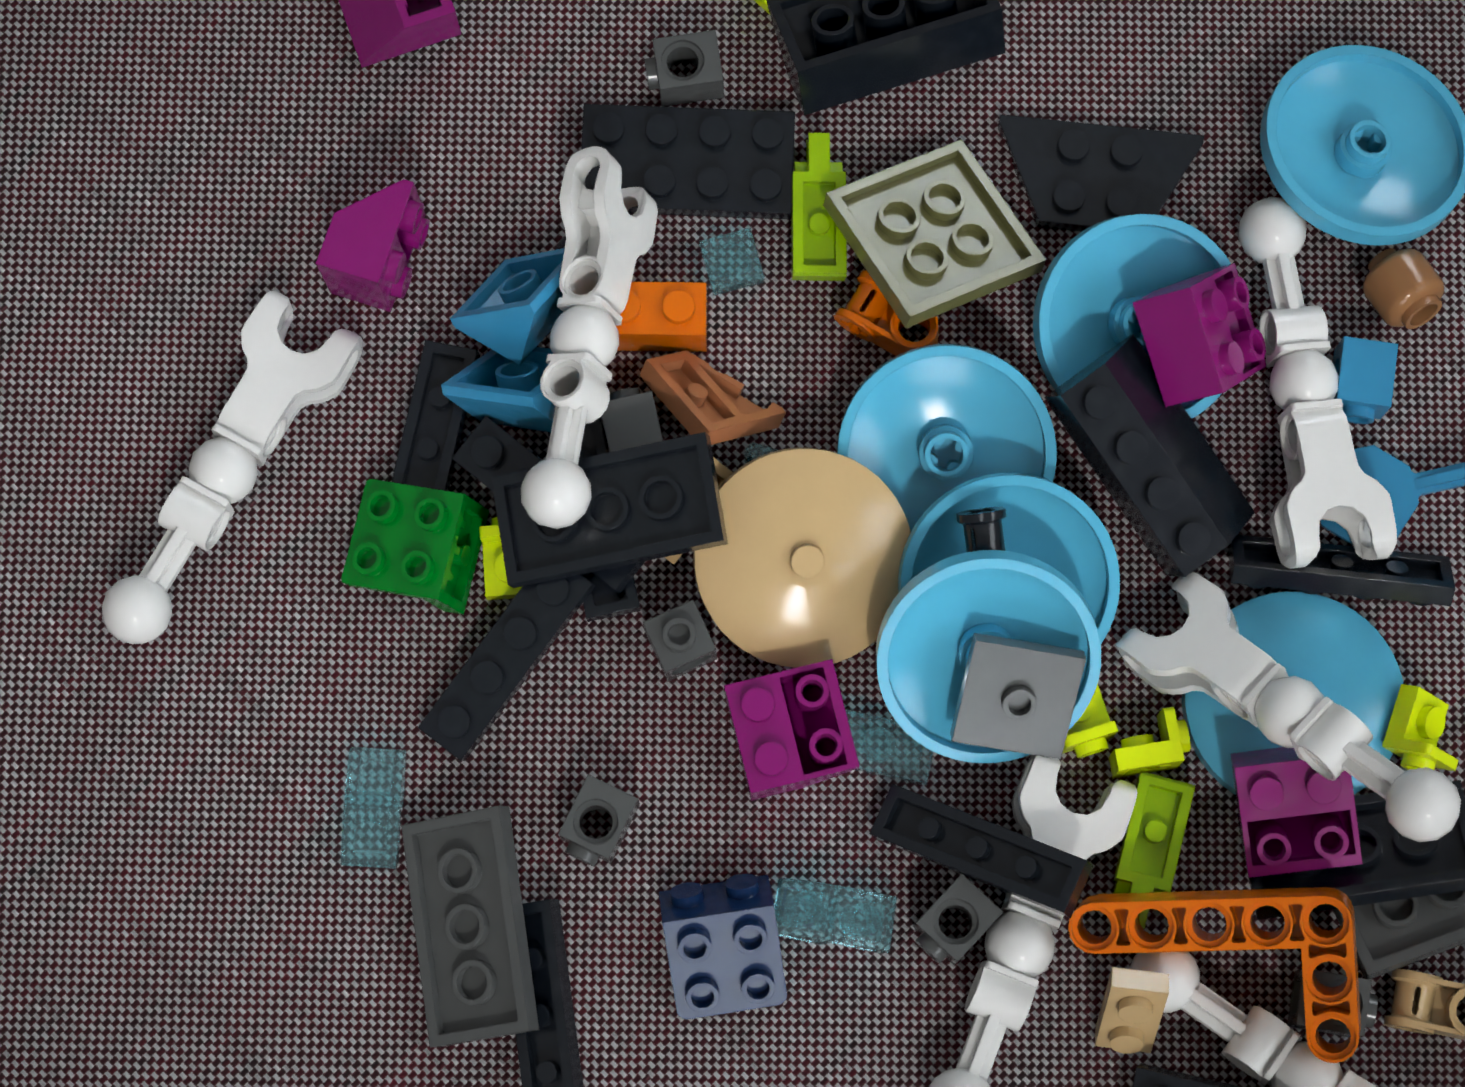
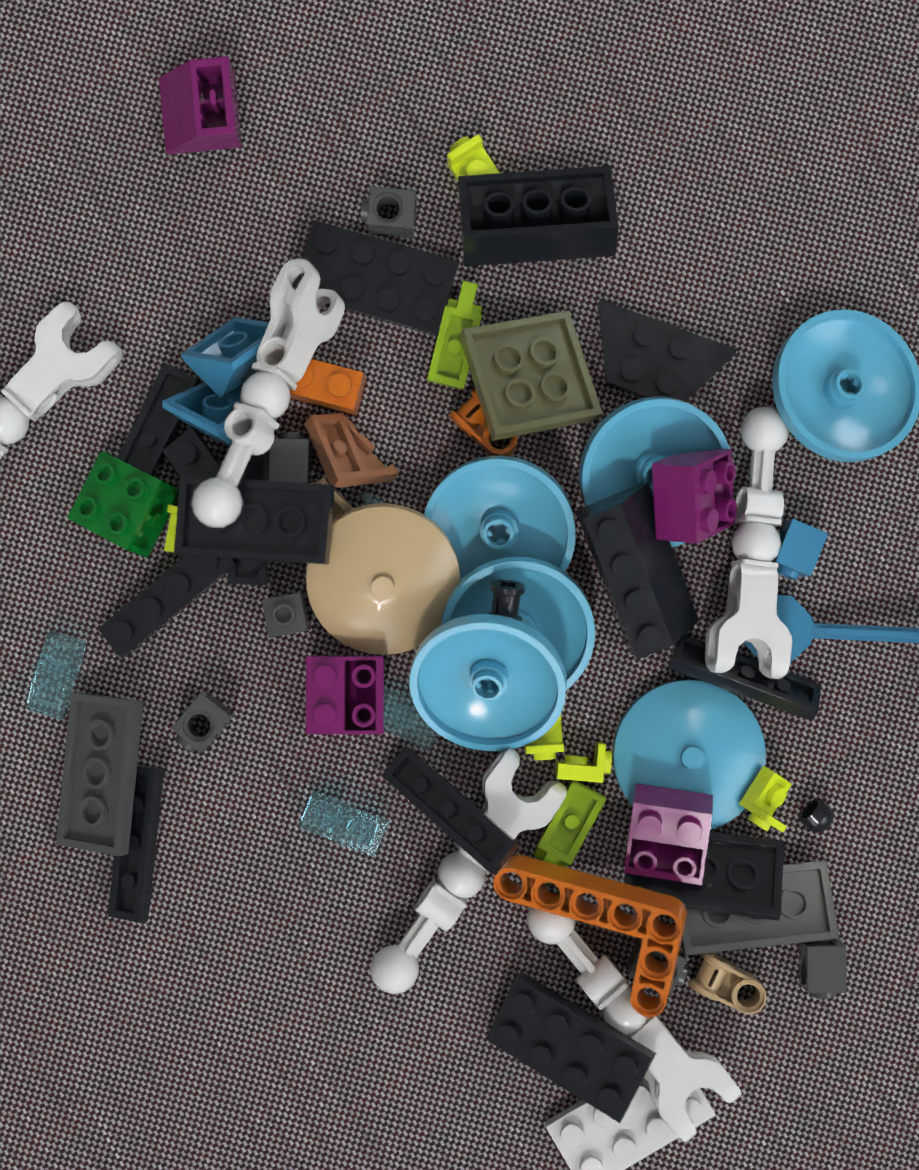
camera: 10 degrees right, 10 degrees up
magenta slope [316,179,430,312] -> none
bracket [659,874,787,1020] -> none
clear light blue tile [699,228,764,296] -> none
dark grey brick [913,874,1003,965] -> none
plate [950,633,1086,759] -> none
tan plate [1095,967,1169,1054] -> none
white piece [1115,572,1461,842] -> none
medium nougat head [1362,248,1445,329] -> none

